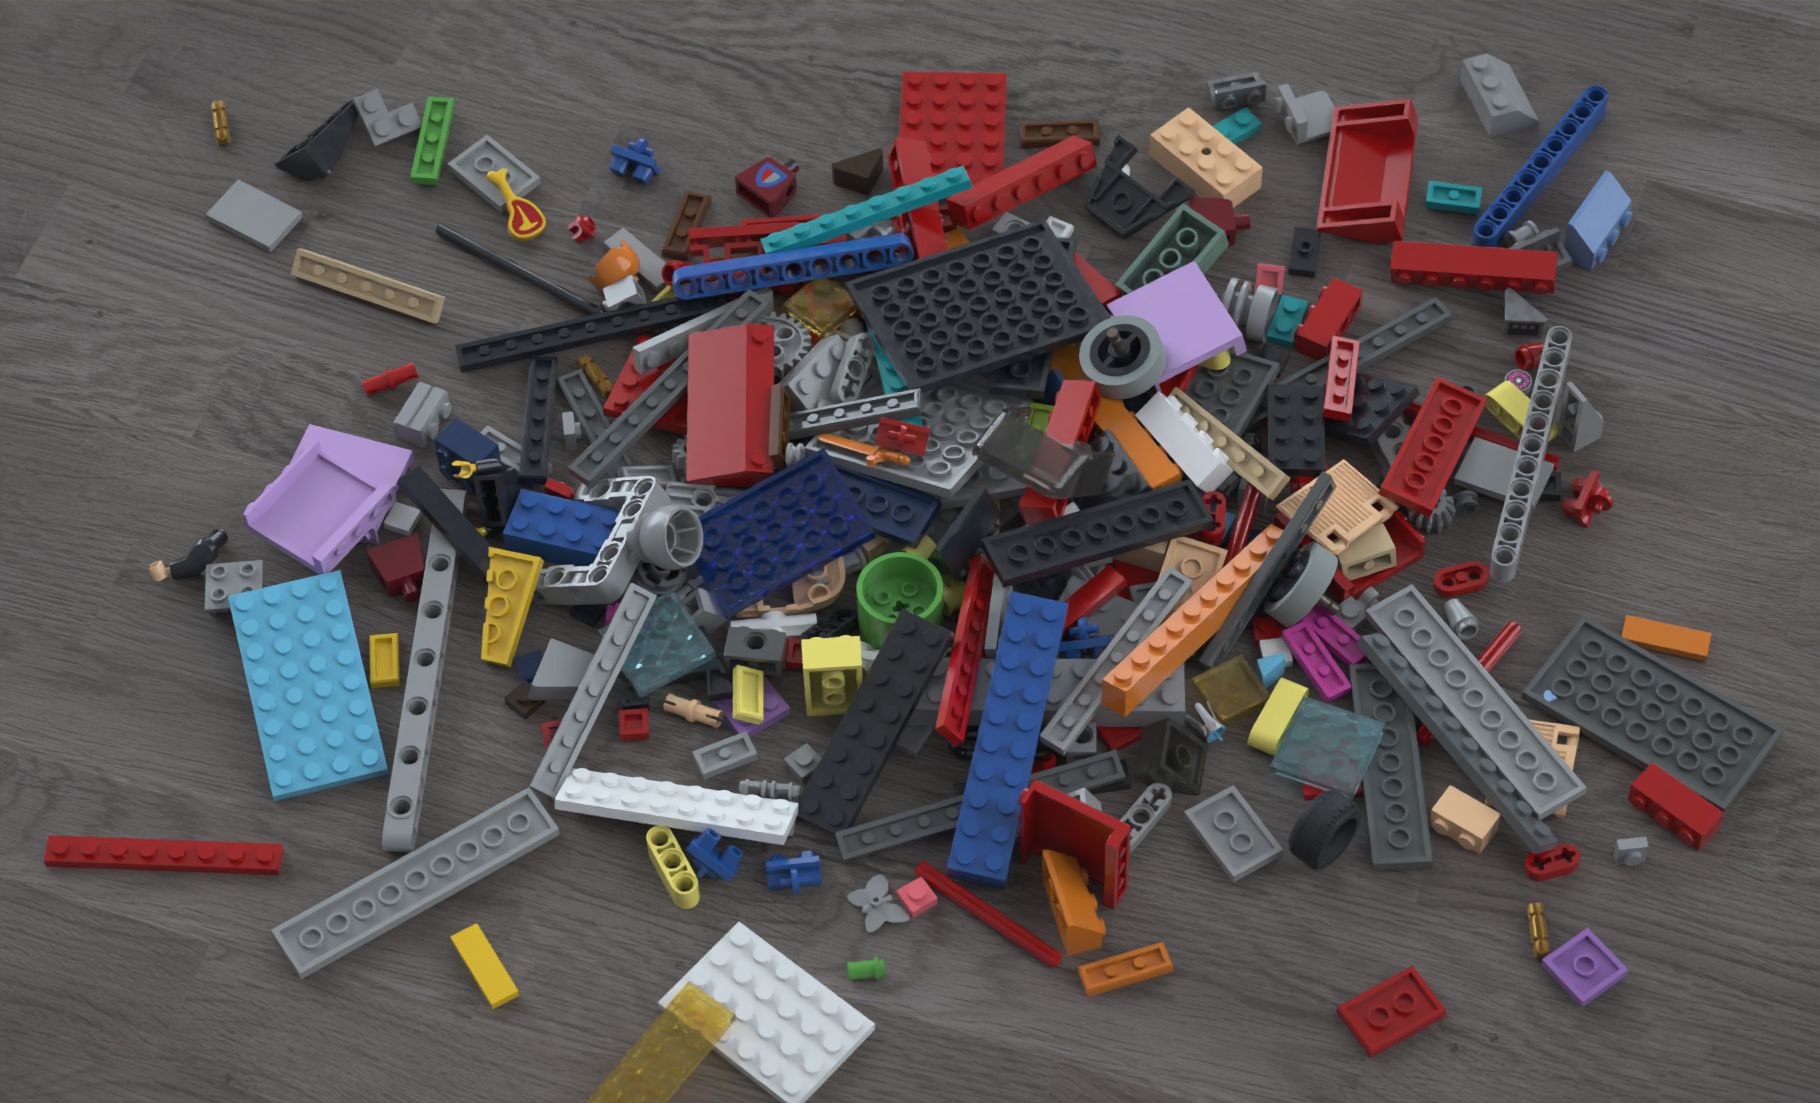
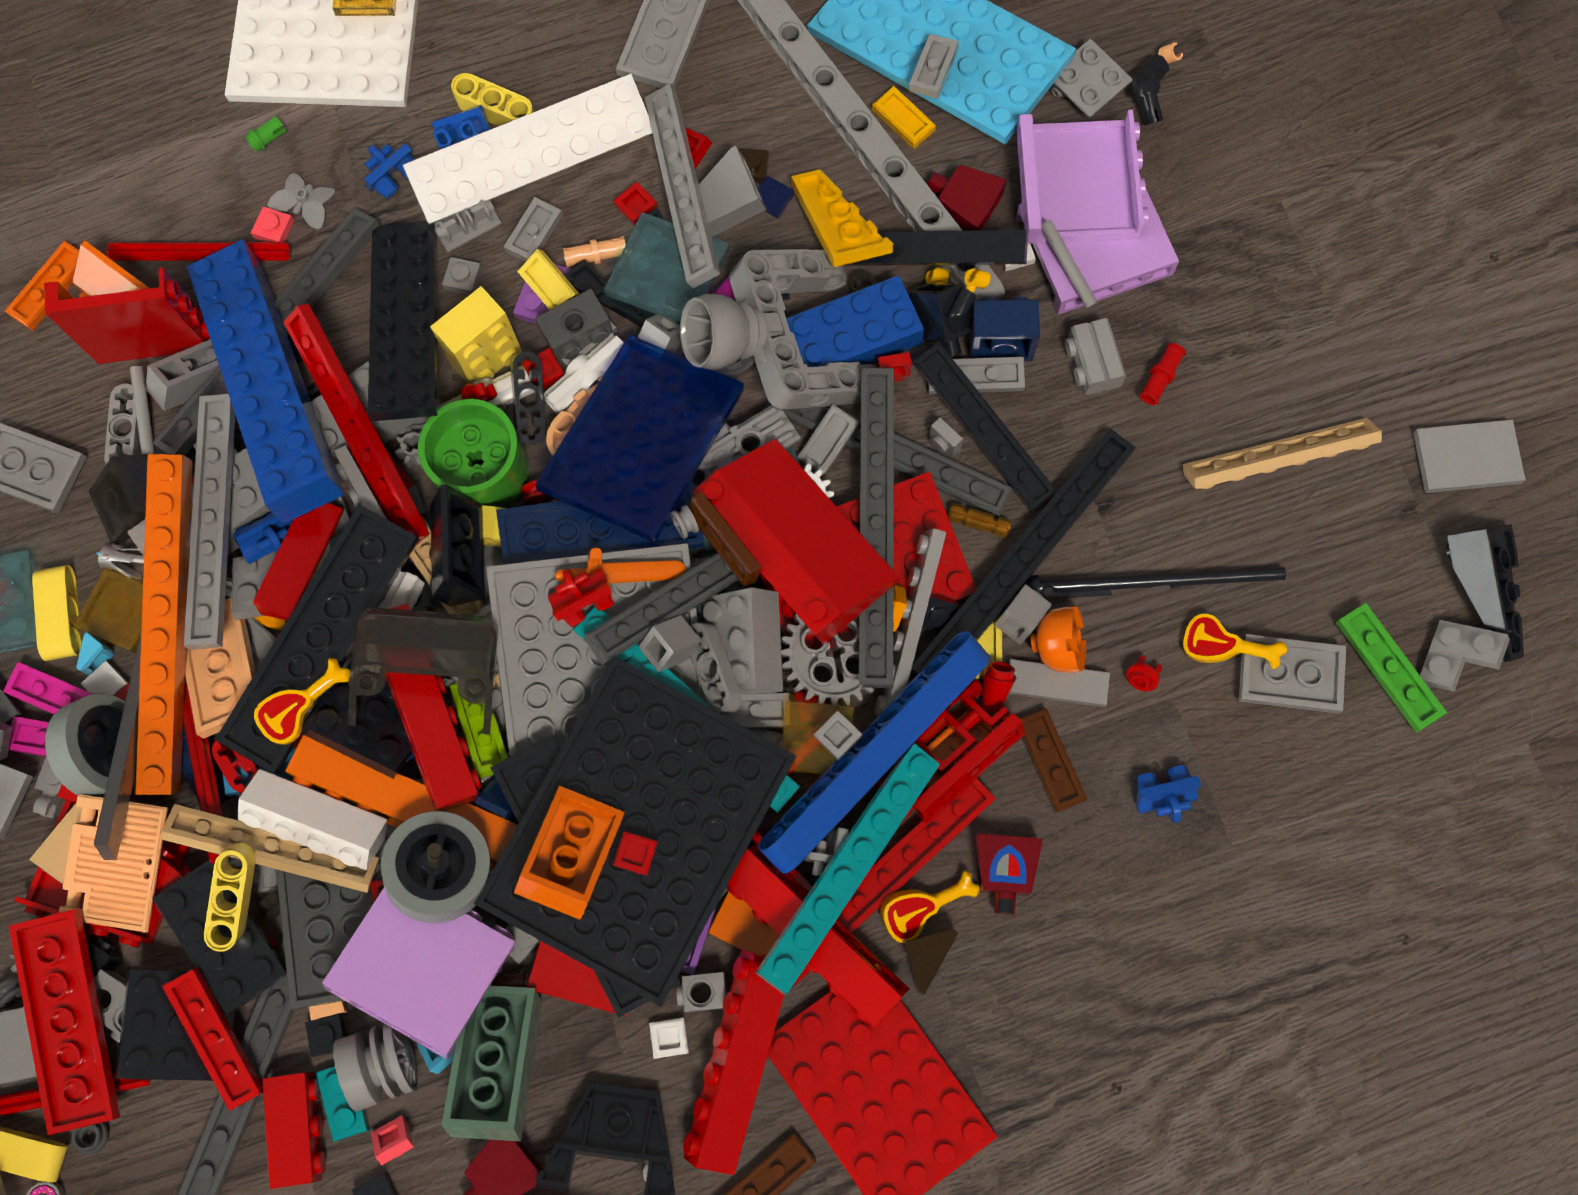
camera: 145 degrees right, 20 degrees up
none -> light grey bar [130,366,155,462]
none -> light yellow beam [204,843,256,952]
none -> yellow piece [254,658,352,745]
none -> red plate [461,382,498,402]
none -> orange slope [514,786,625,920]
none -> red tile [613,831,658,876]
none -> light grey brick [639,615,701,672]
none -> light grey plate [813,711,862,761]
none -> yellow piece [880,870,980,943]
none -> light grey plate [909,34,959,99]
none -> light grey bar [1041,220,1098,309]

